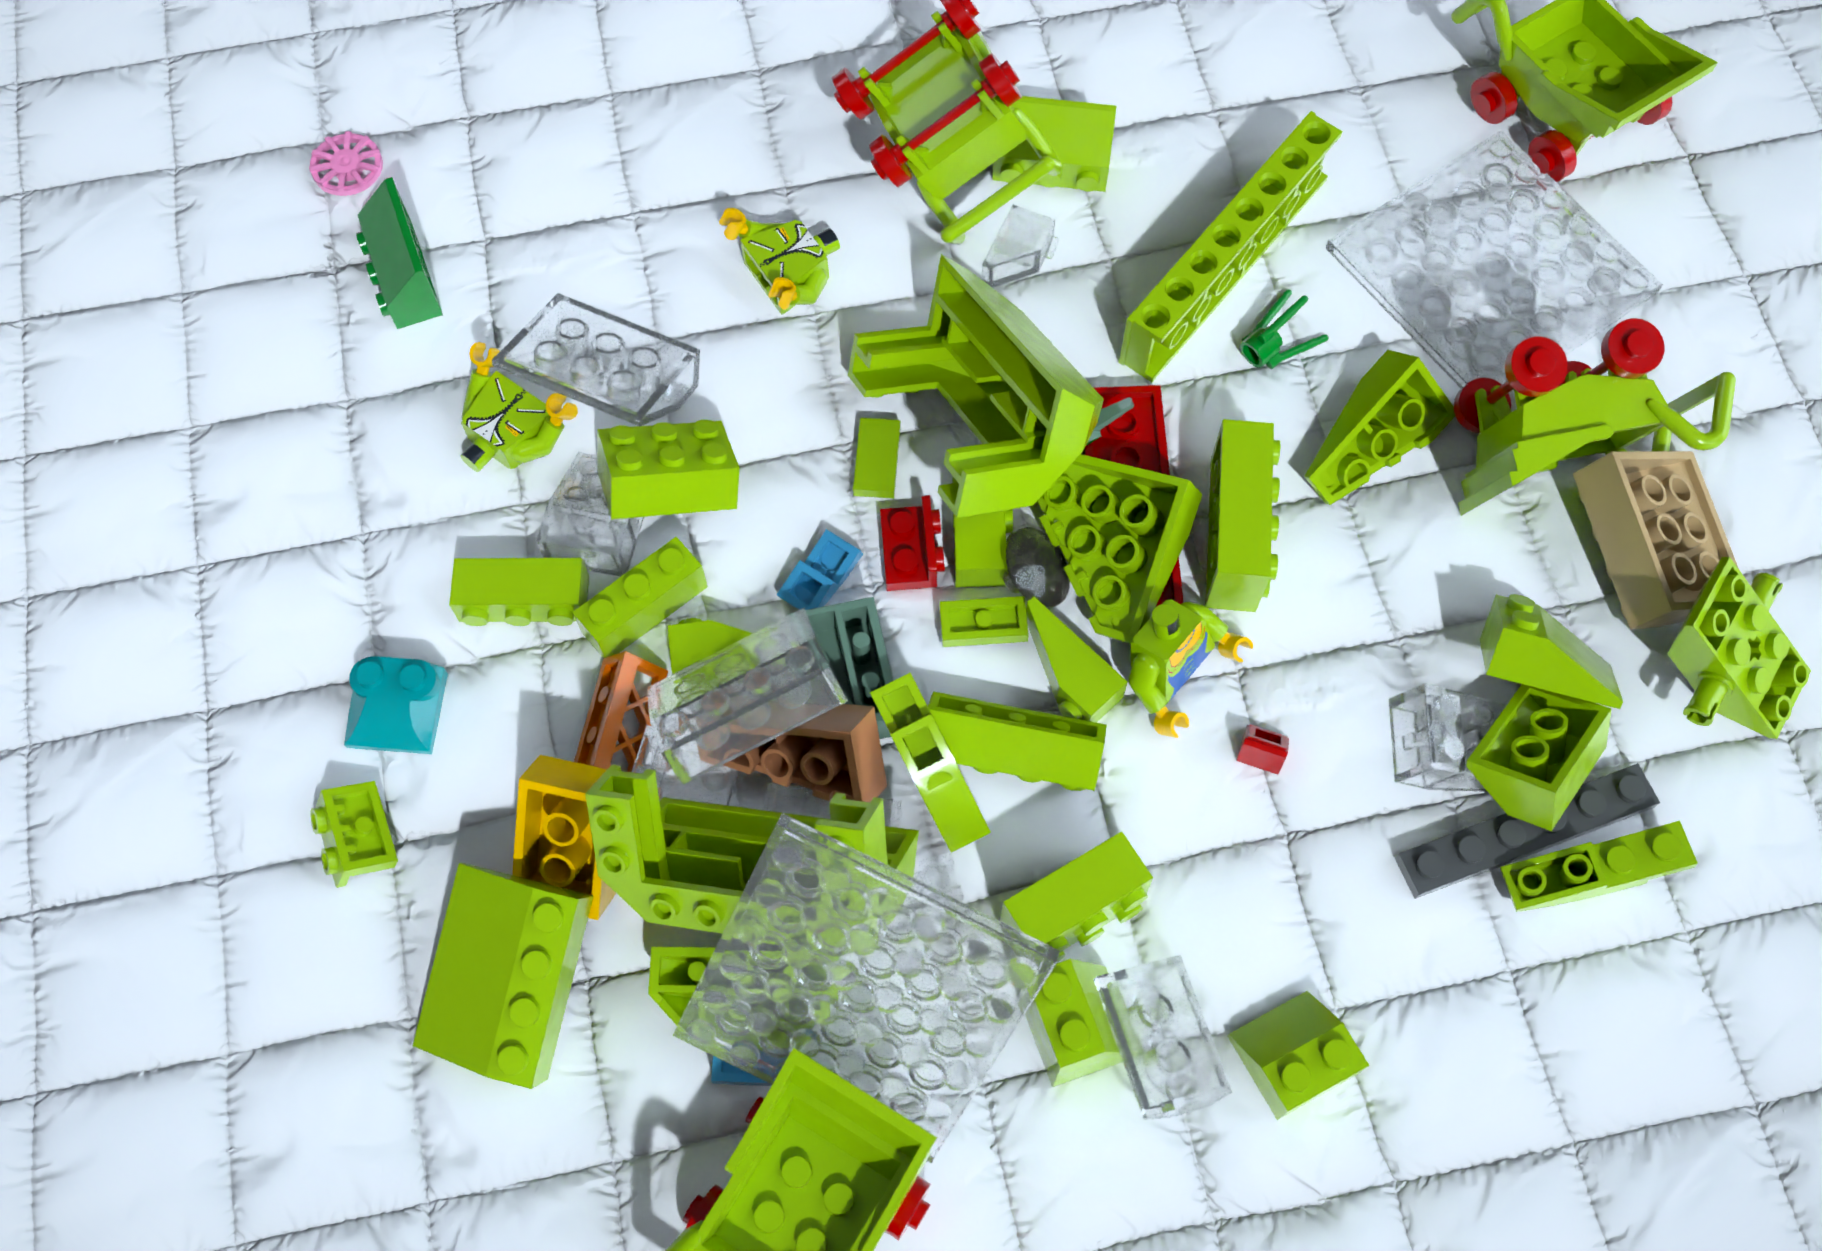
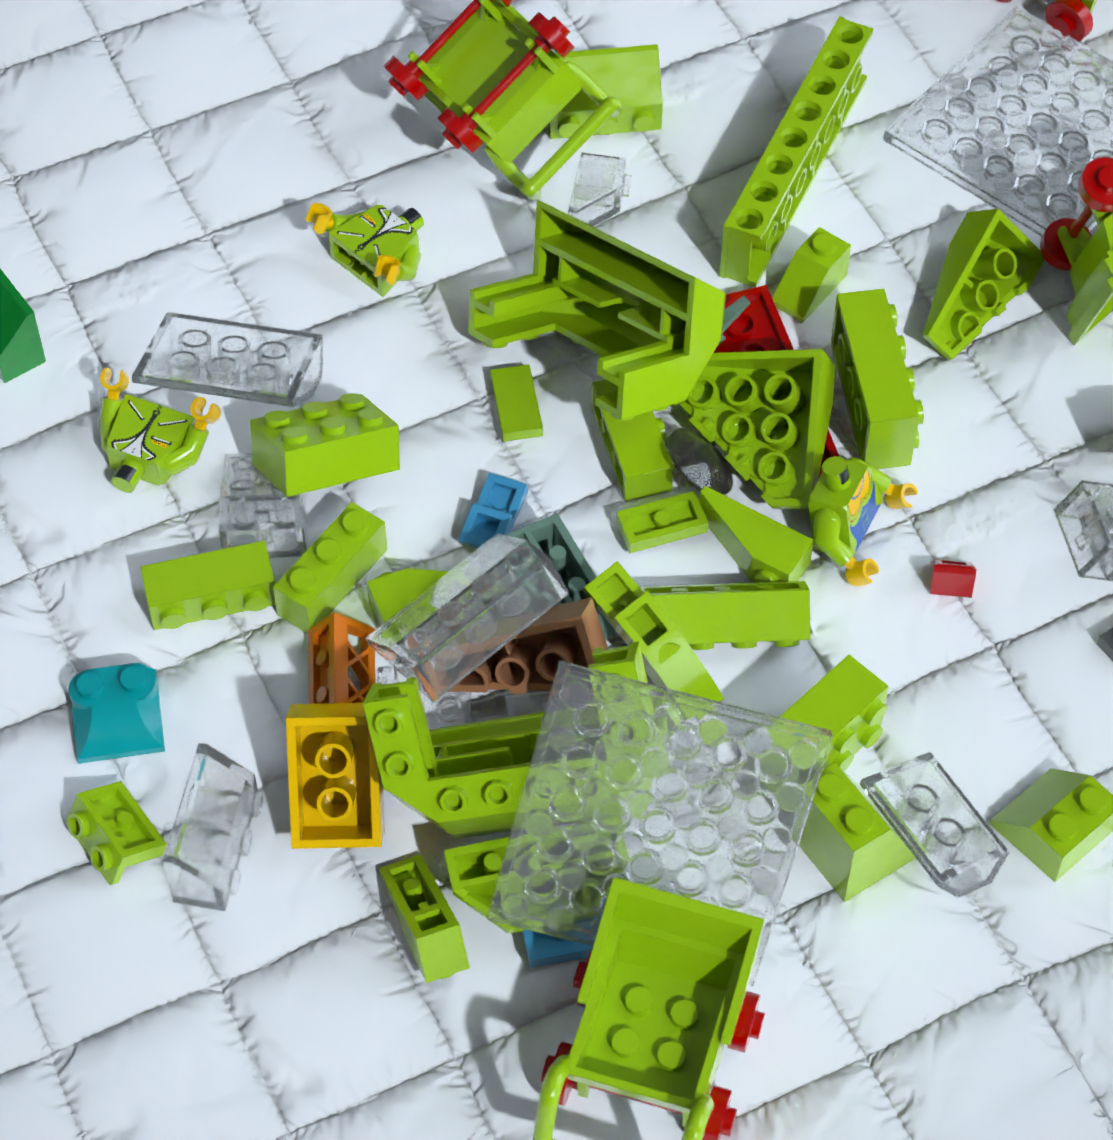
camera: 15 degrees left, 10 degrees down
lime slope [412,862,594,1089] -> none
red bracket [880,495,945,591] -> none
green plant [1240,289,1329,369] -> none
none -> clear slope [163,743,263,911]
none -> lime slope [379,854,470,983]
none -> lime slope [772,227,851,323]

